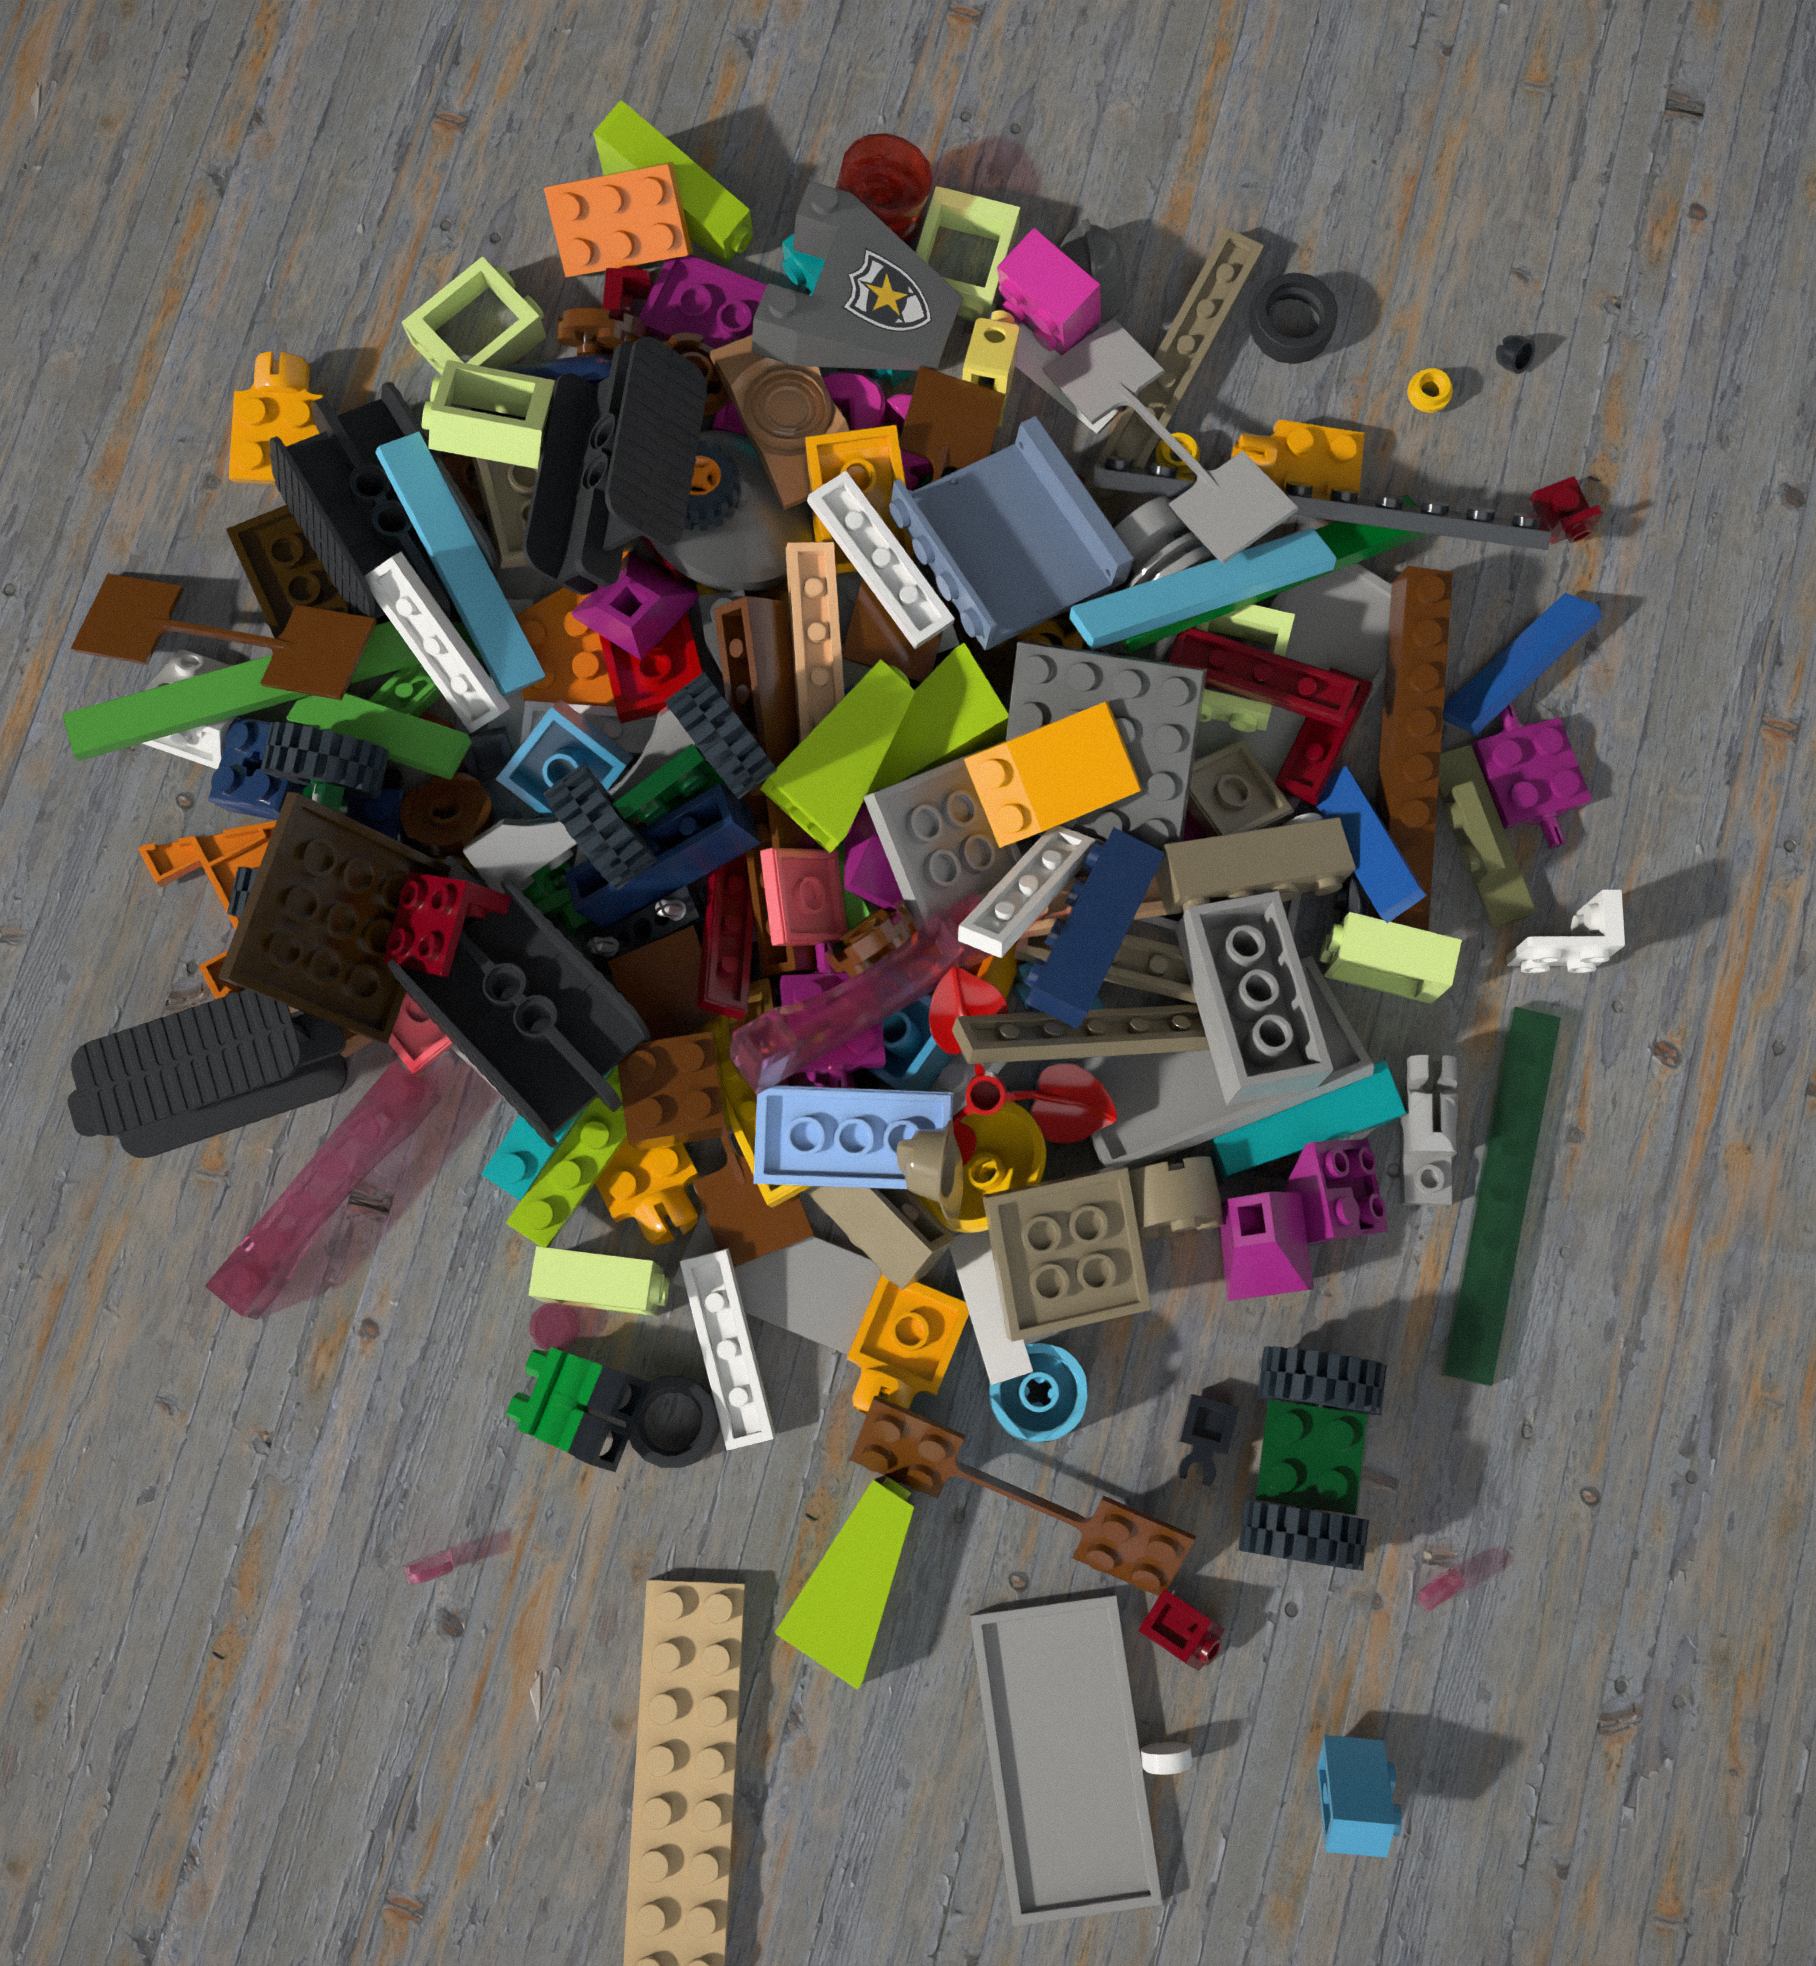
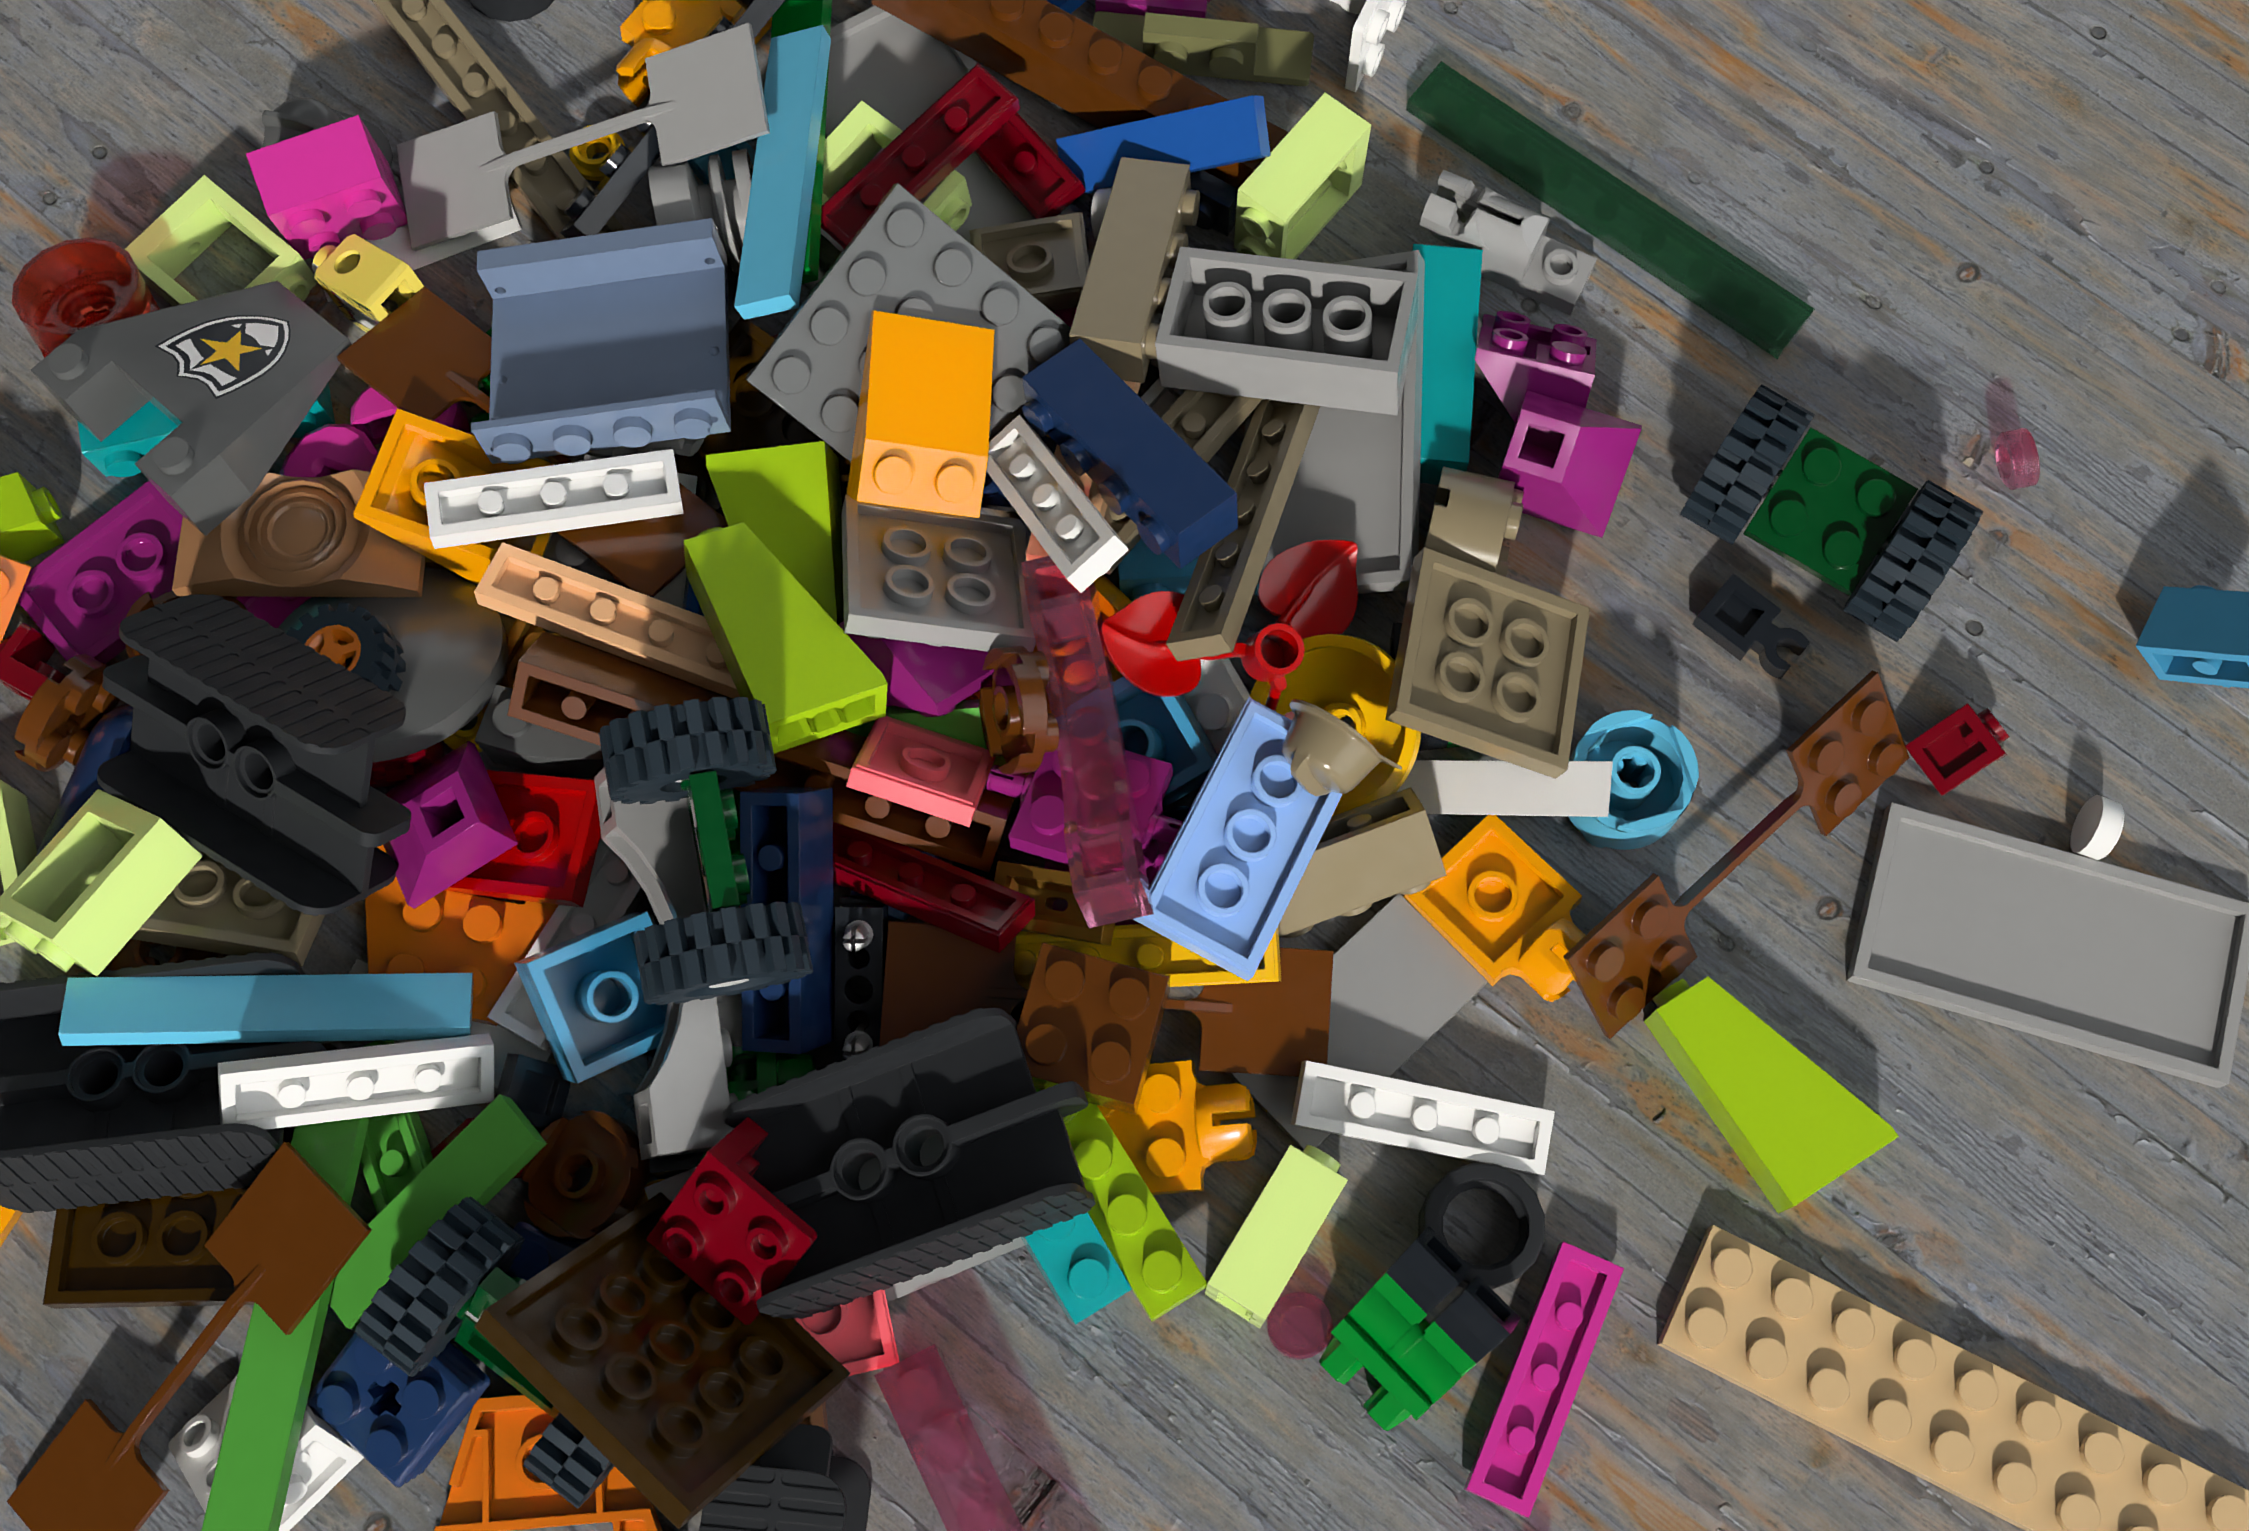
camera: 65 degrees left, 5 degrees down
none -> dark pink plate [1464,1241,1624,1518]

